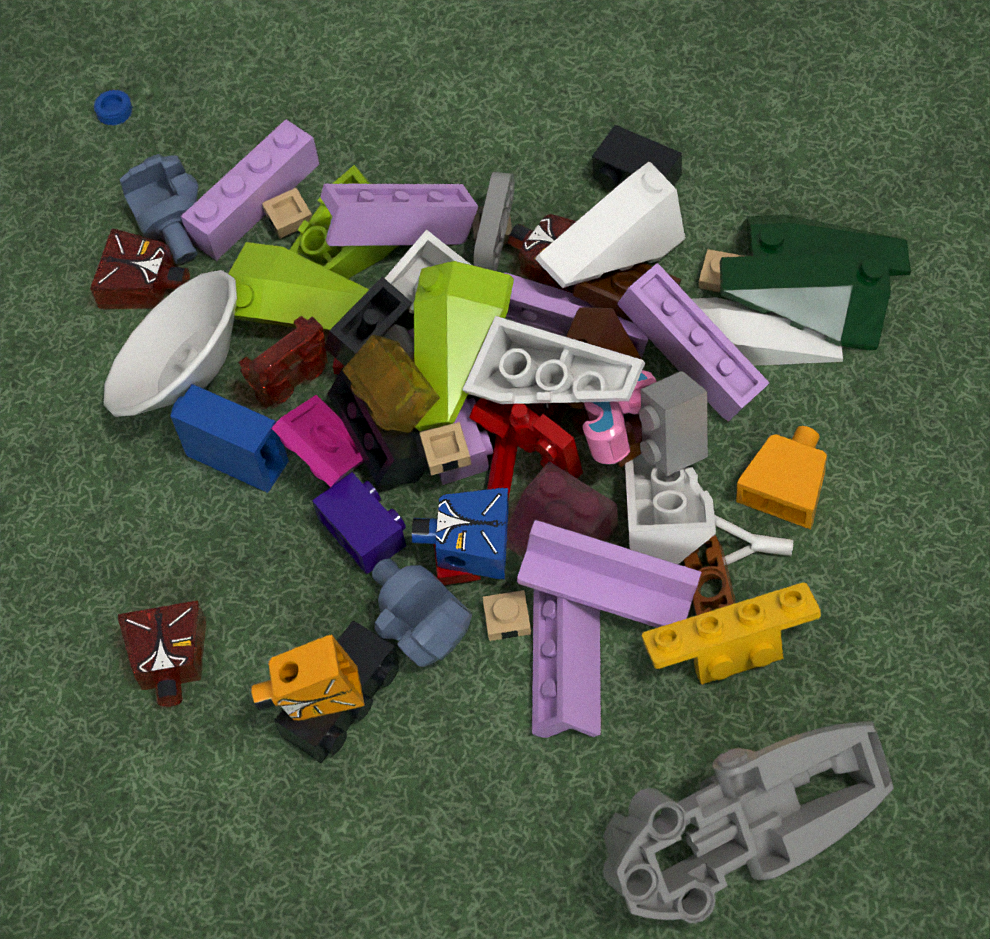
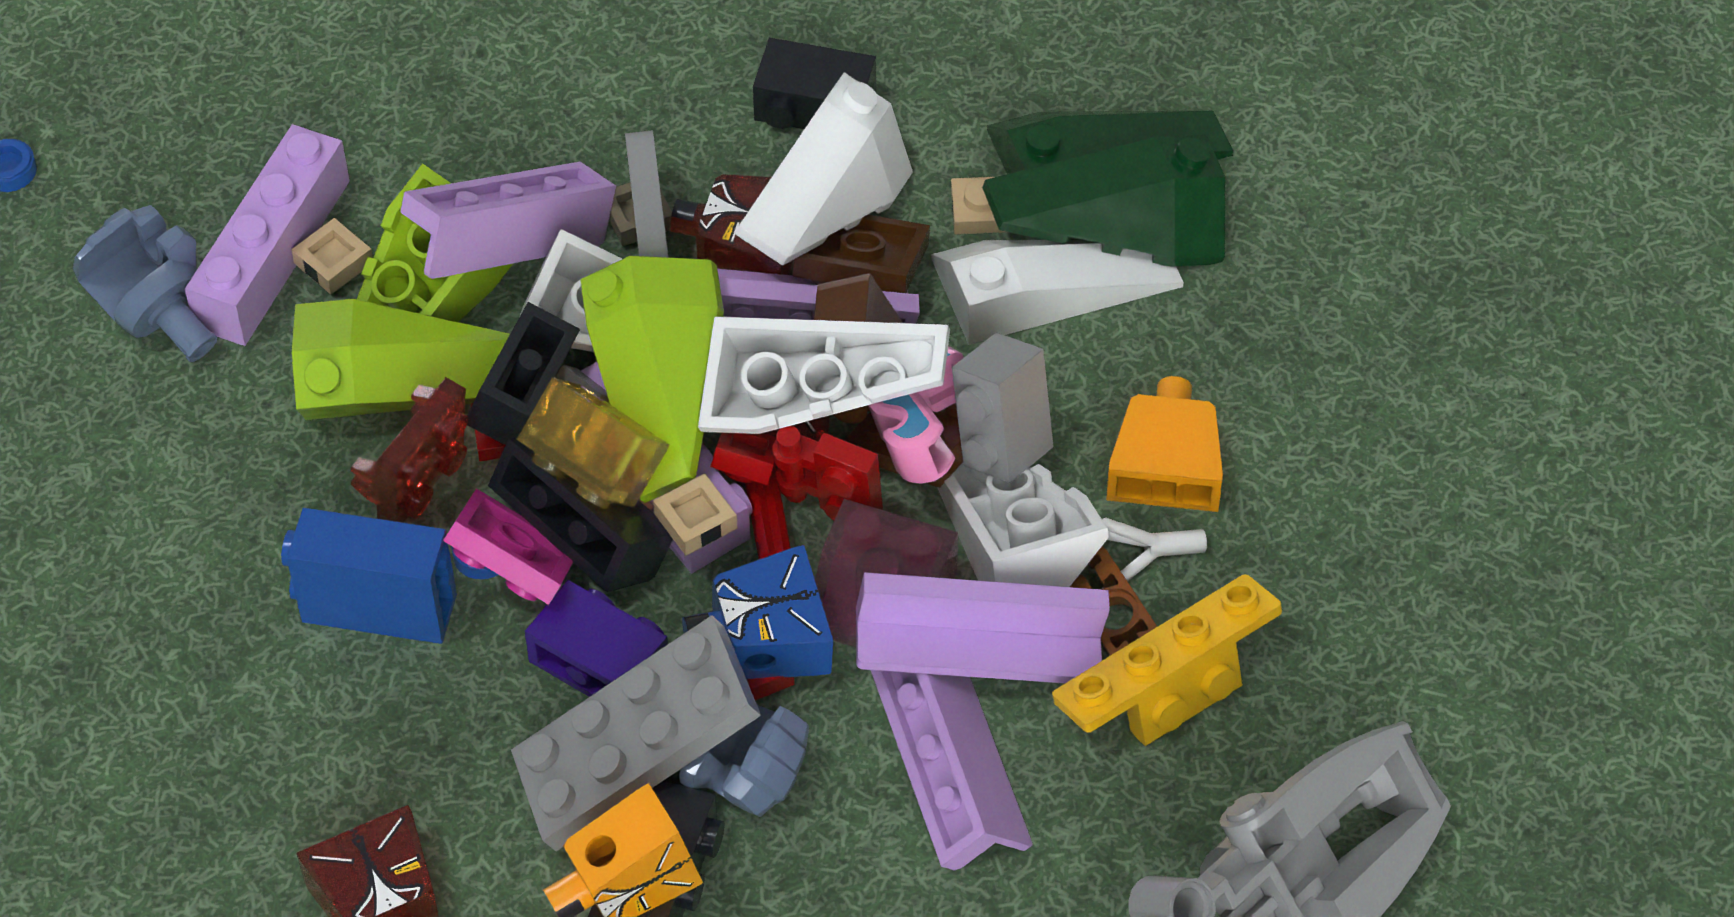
camera: 25 degrees left, 5 degrees down
clear red torso [90,229,190,309] -> none
white dish [104,270,237,417] -> none
tan plate [483,590,531,641] -> none
lavender panel [618,263,769,422] -> none
none -> light grey plate [511,615,761,851]

